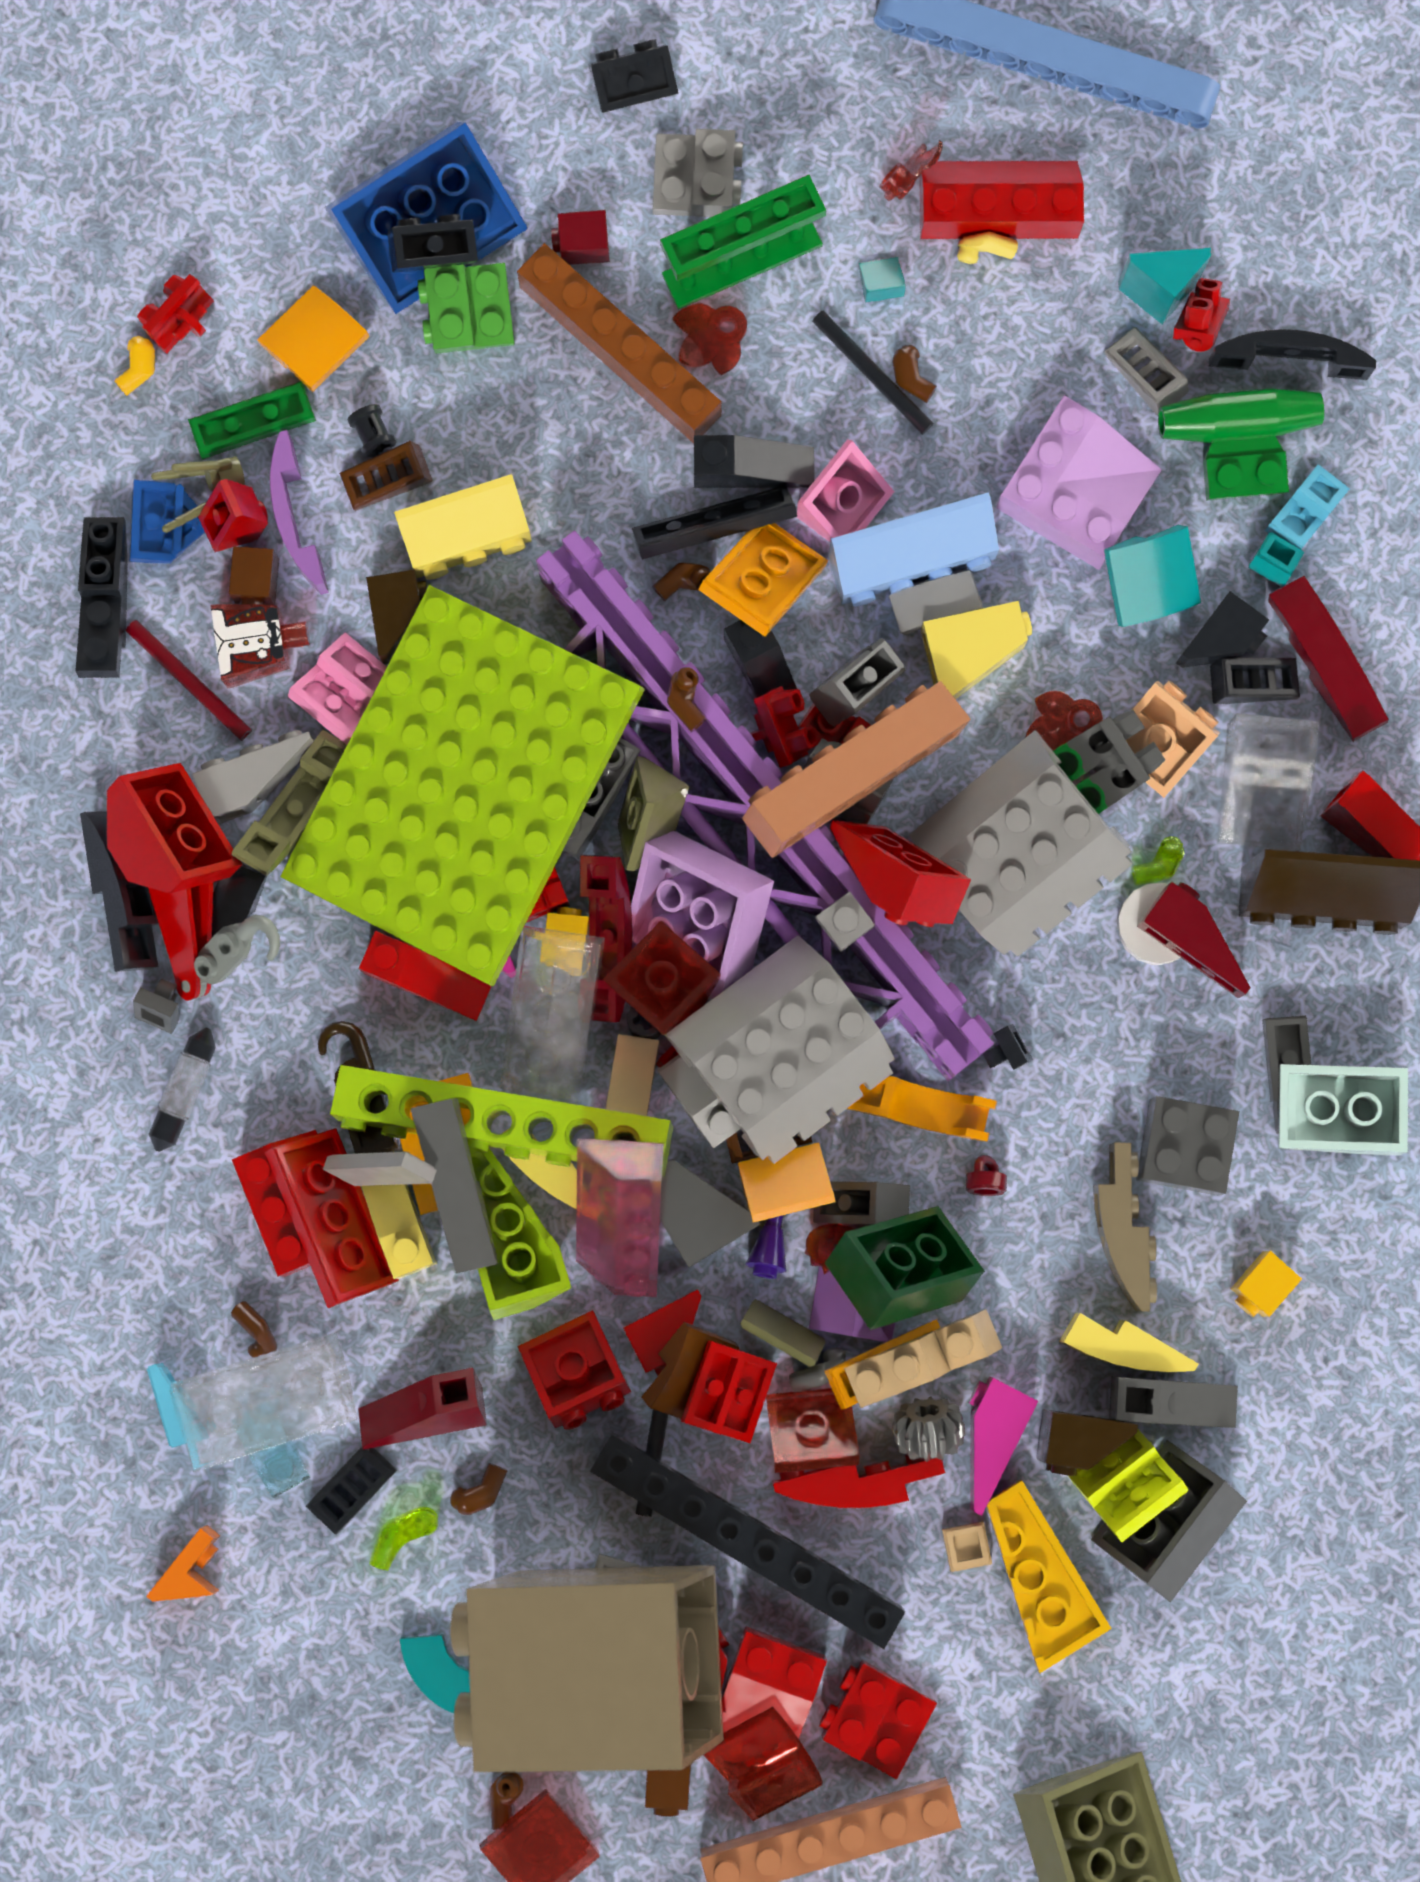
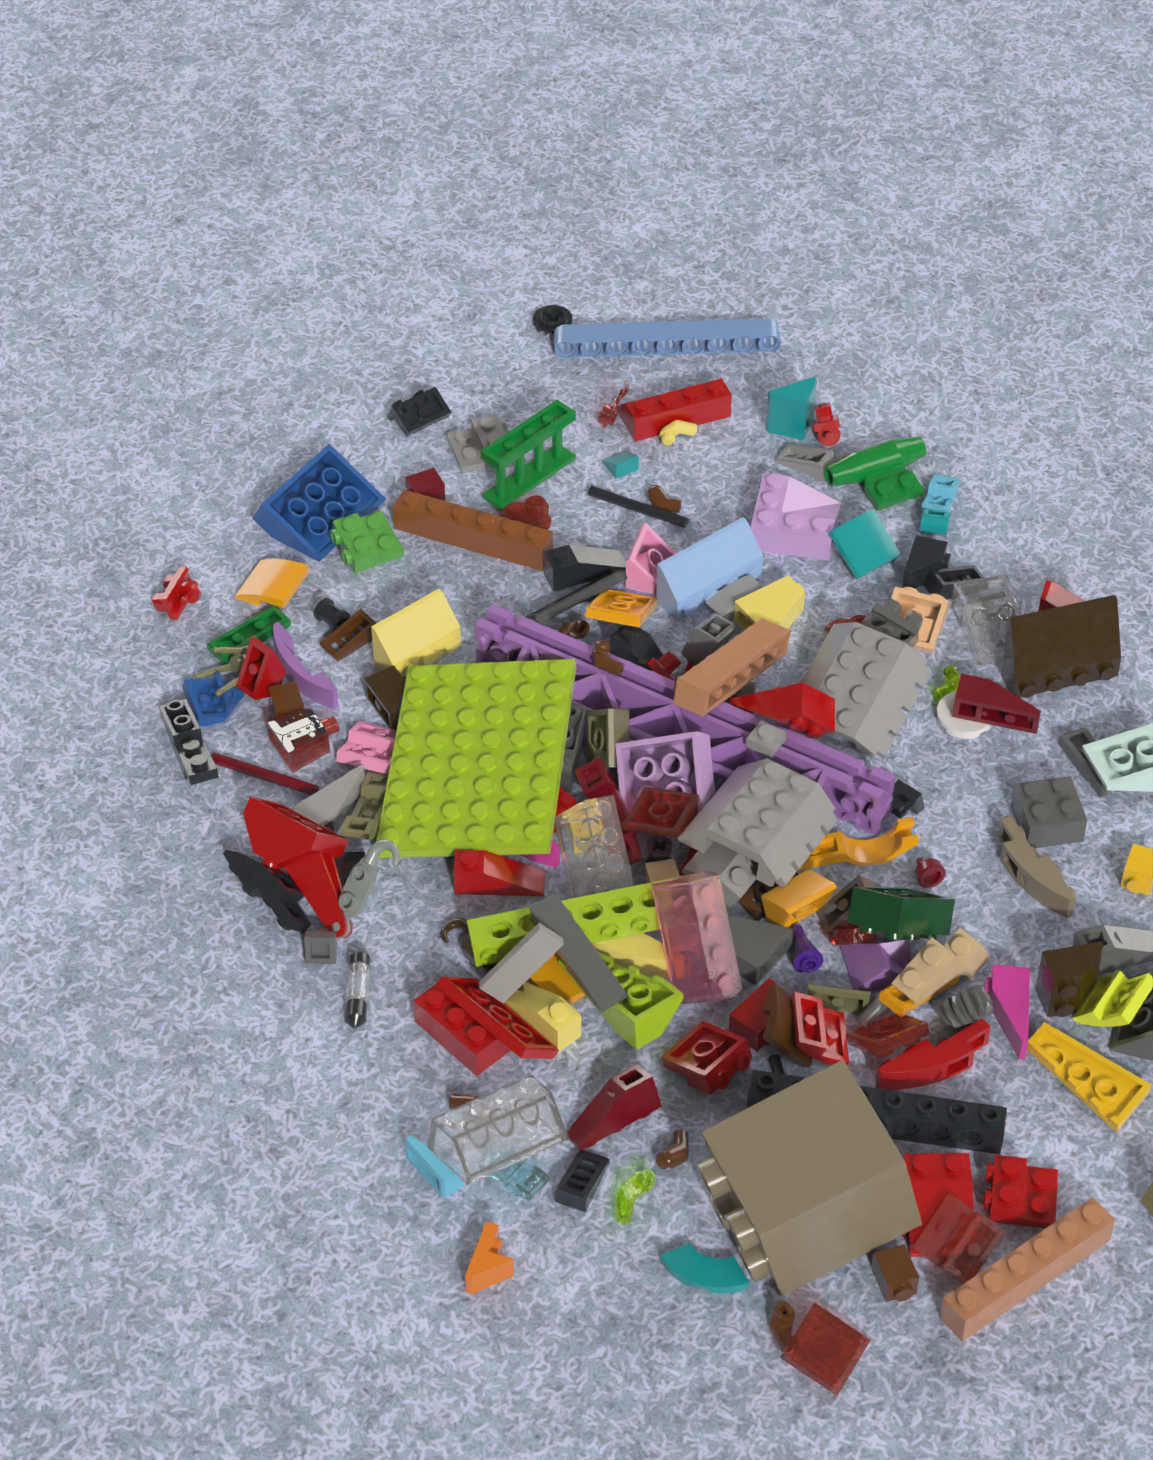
camera: 20 degrees left, 35 degrees down
yellow arm [114,336,155,396] -> none
black brick [387,214,478,273] -> none
tan tile [942,1521,992,1572] -> none
light yellow slope [1059,1313,1198,1372] -> none
black slope [1208,329,1377,380] -> none
dark red slope [1268,576,1389,742] -> none

